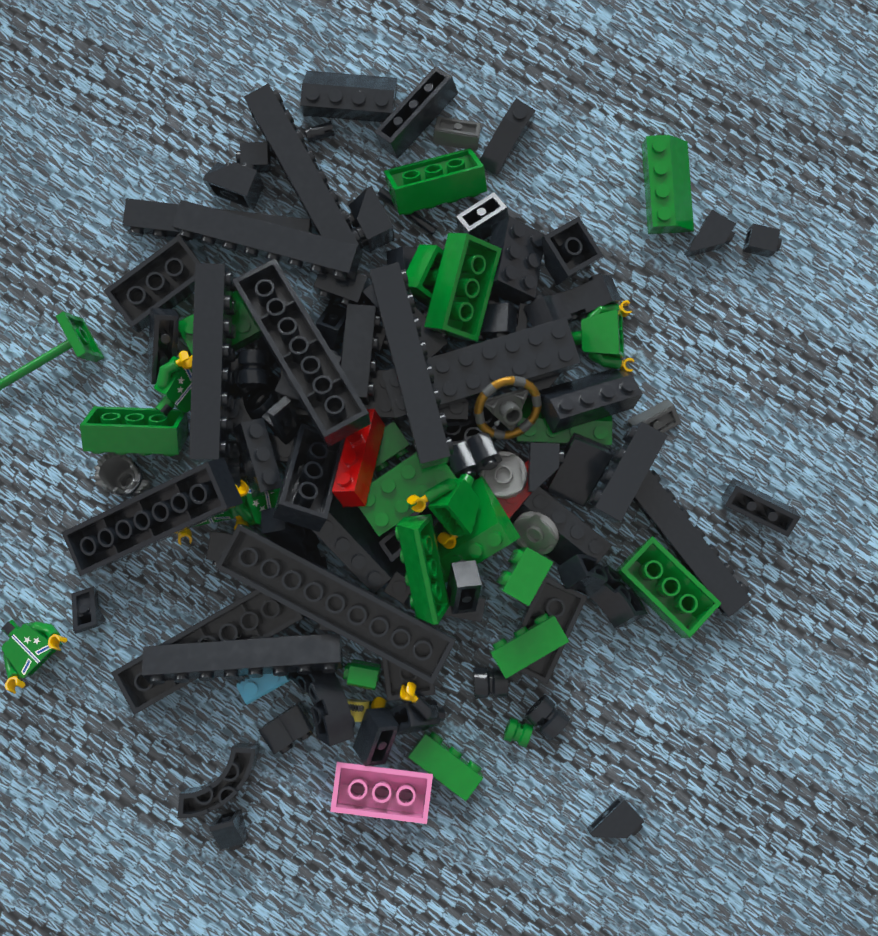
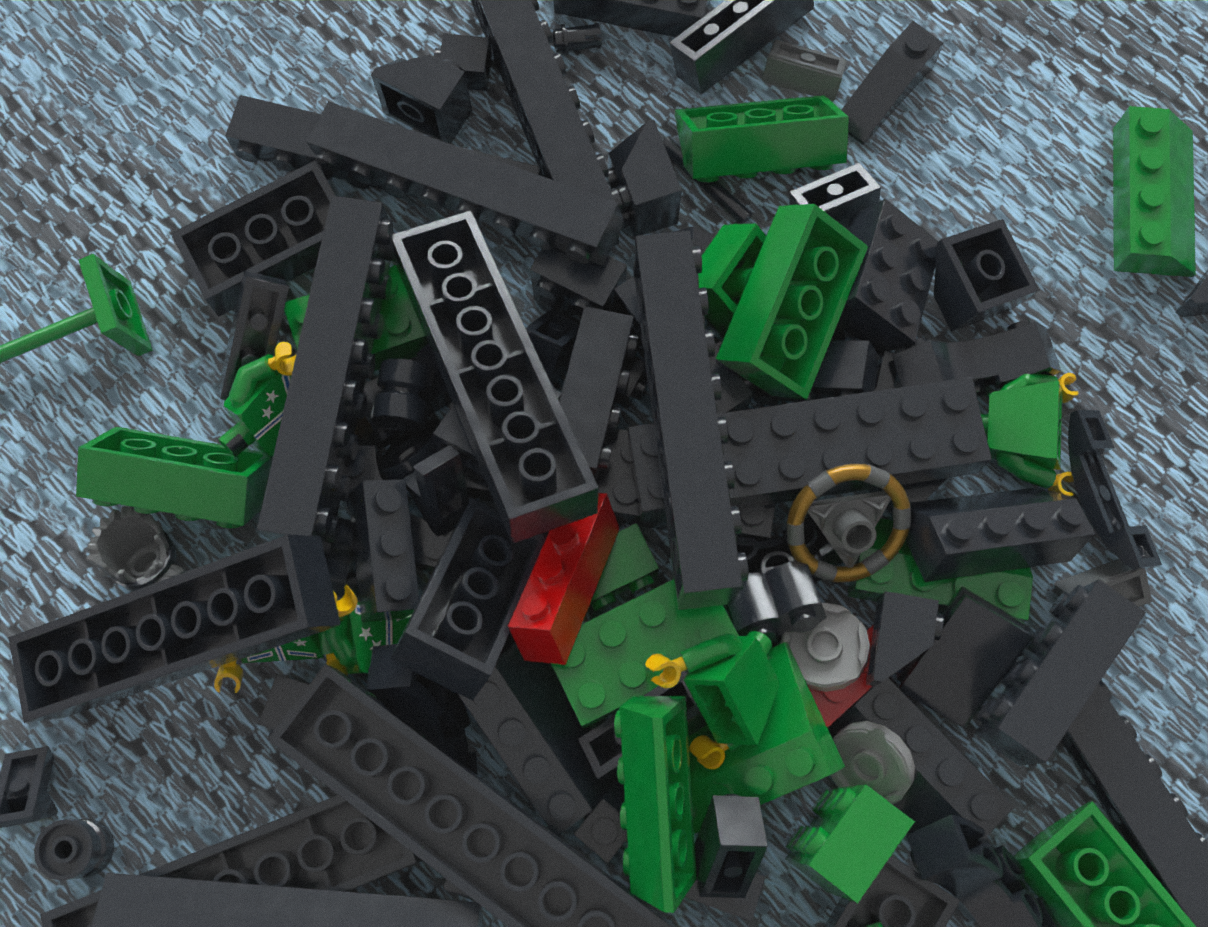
camera: 10 degrees right, 10 degrees down
none -> black wheel [34,819,115,881]
none -> black slope [1068,410,1162,570]

